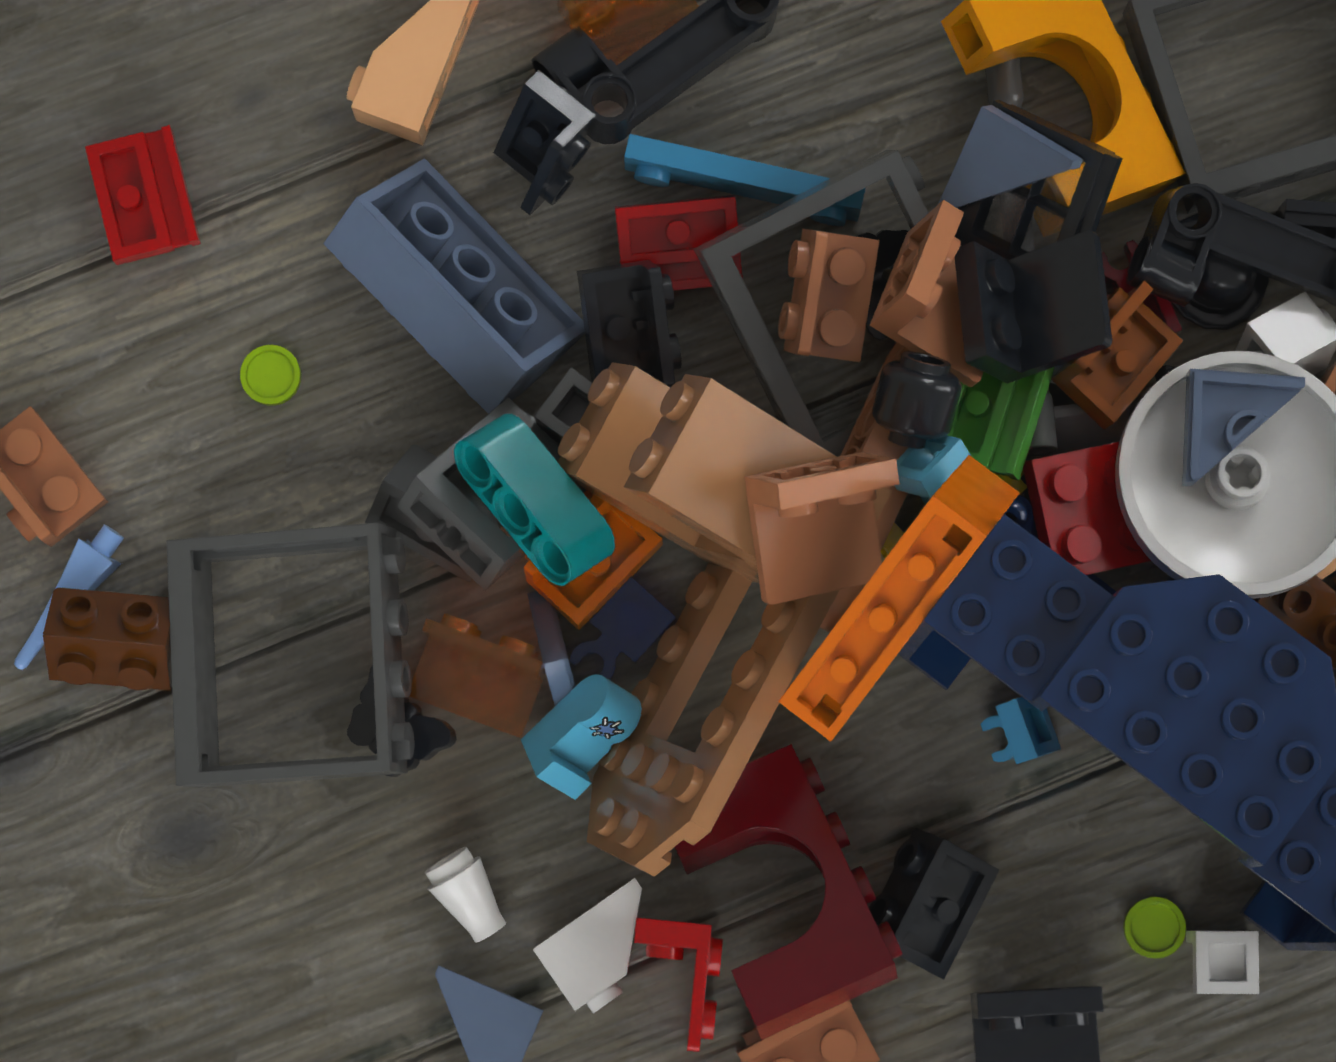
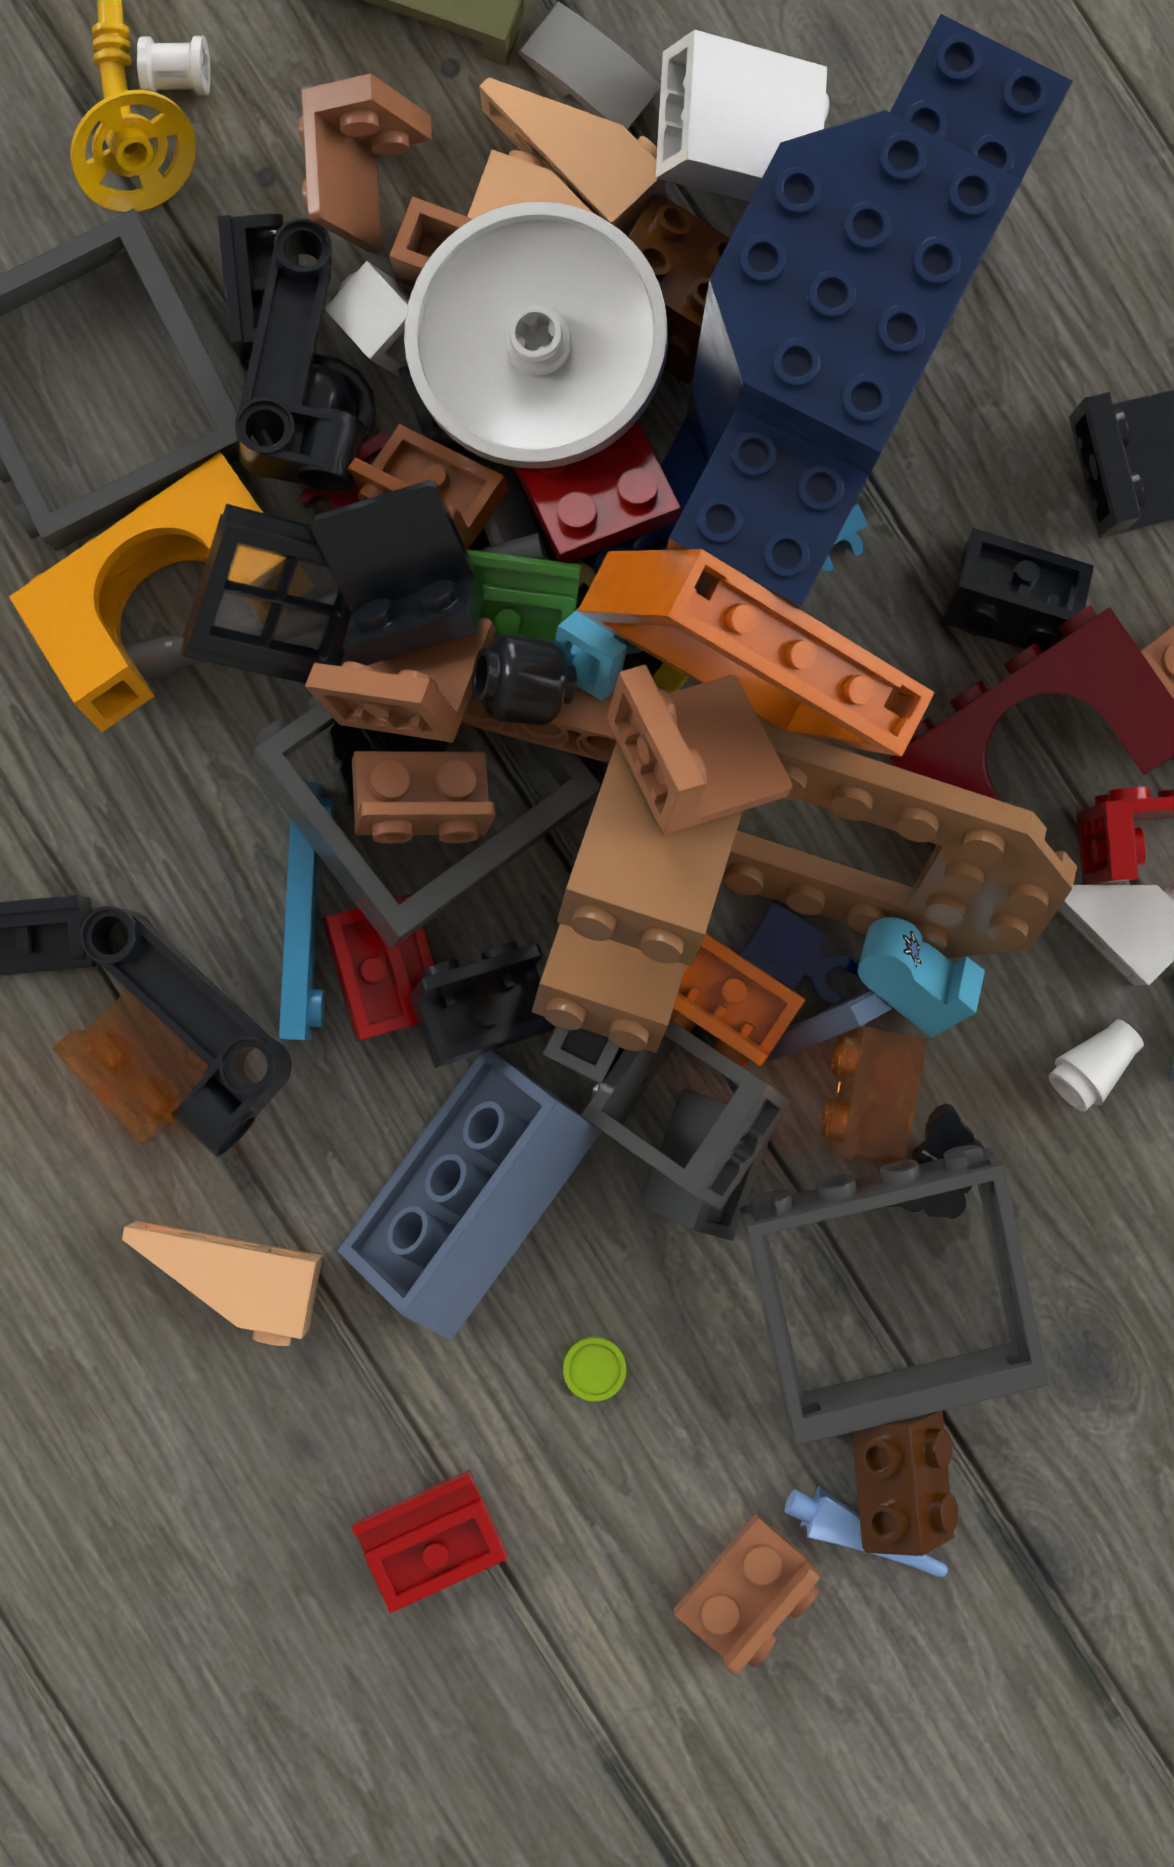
camera: 100 degrees left, 5 degrees up
teal beam [454,414,615,586] -> none
black bracket [493,70,596,215] -> none
sand blue tile [938,105,1083,208] -> none
lime piece [1123,897,1186,959] -> none
sand blue tile [1182,369,1305,487] -> none
white panel [1186,930,1259,994] -> none

